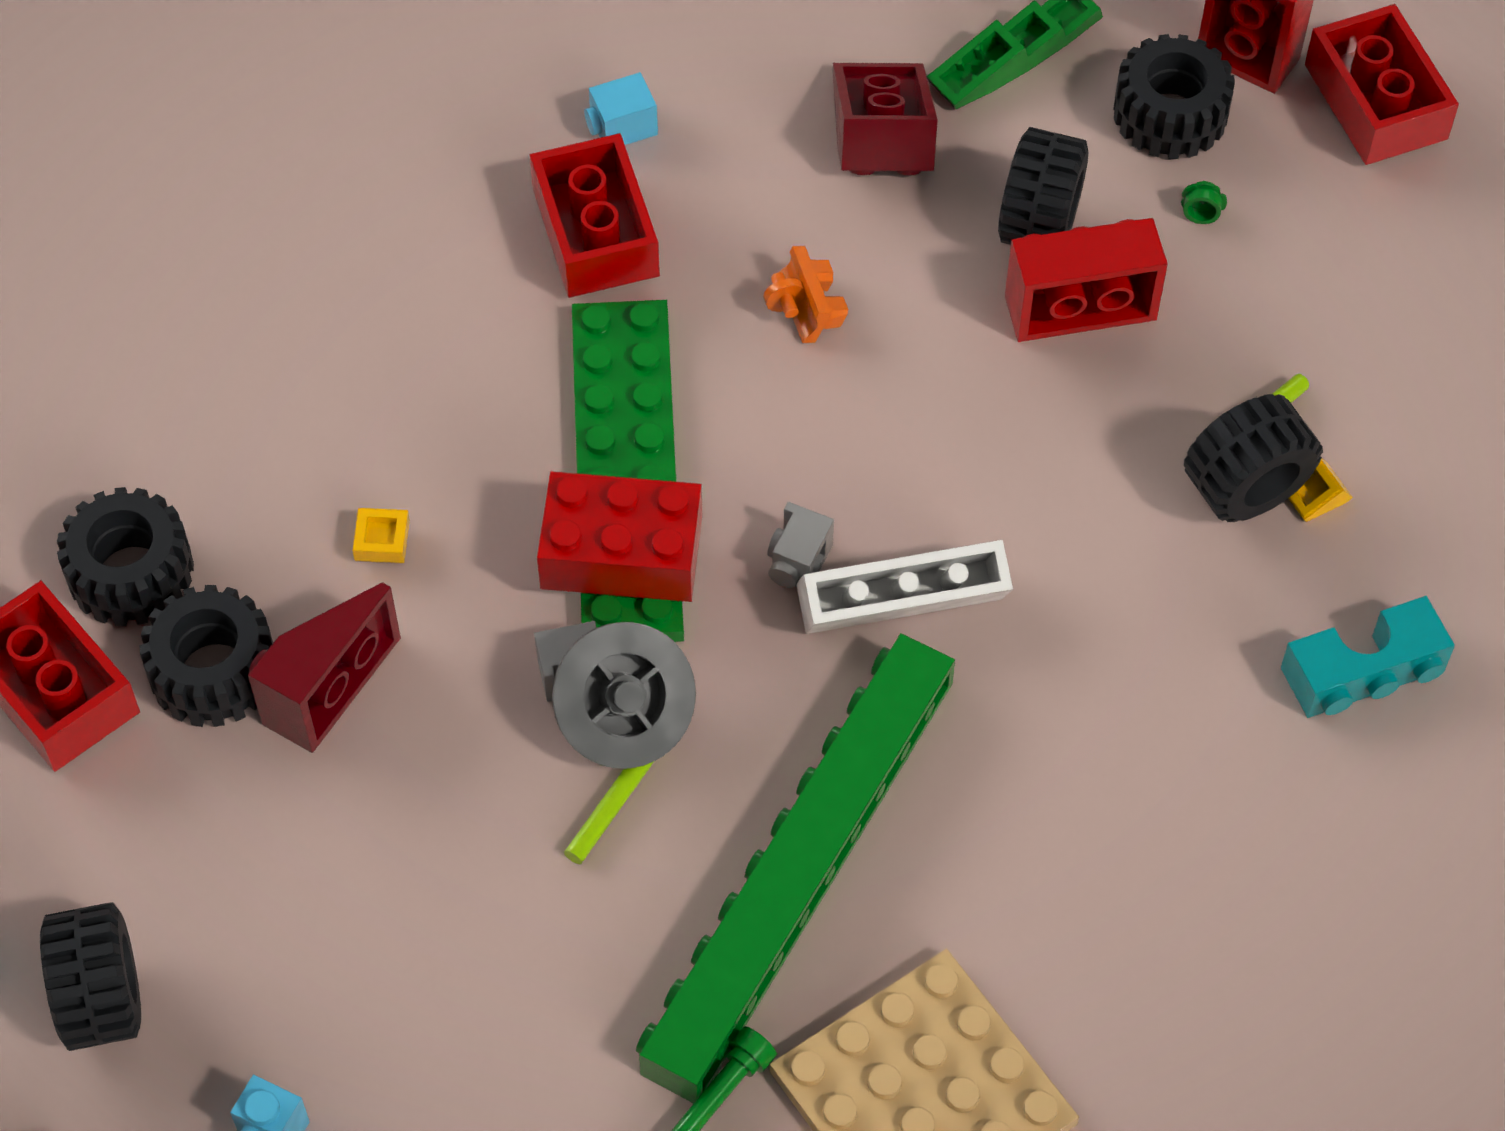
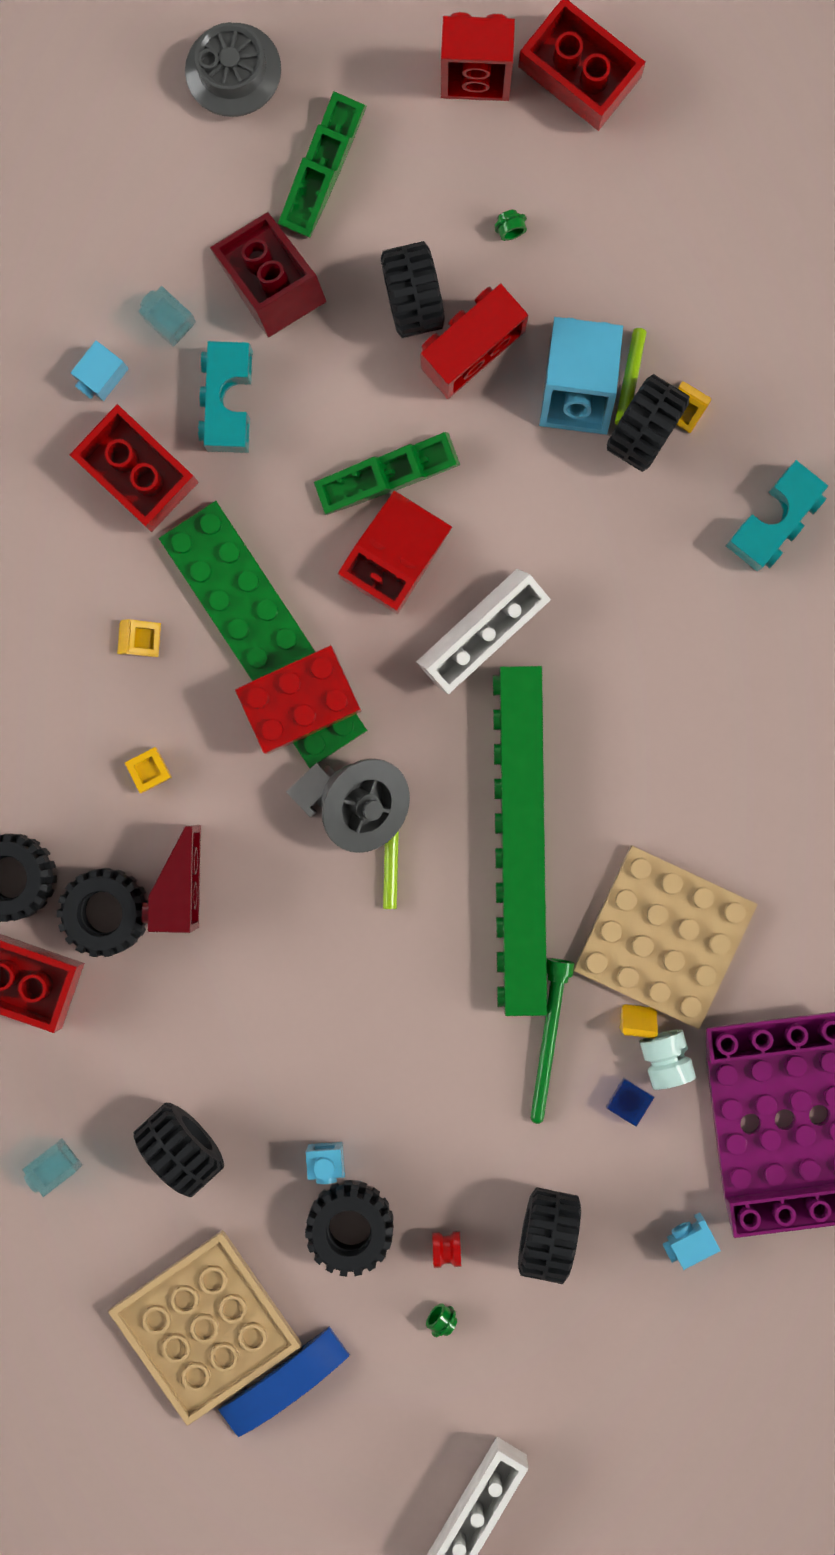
camera: 30 degrees left, 30 degrees up
orange hips [763,246,849,343] -> none
light grey brick [767,502,834,588] -> none
black tyre [1113,34,1235,159] -> none
none -> yellow slope [117,619,161,657]
none -> clear light blue brick [138,286,196,347]
none -> teal arch [198,341,253,453]
none -> green slope [314,432,460,515]
none -> red slope [337,490,453,615]
none -> medium azure slope [539,317,623,435]

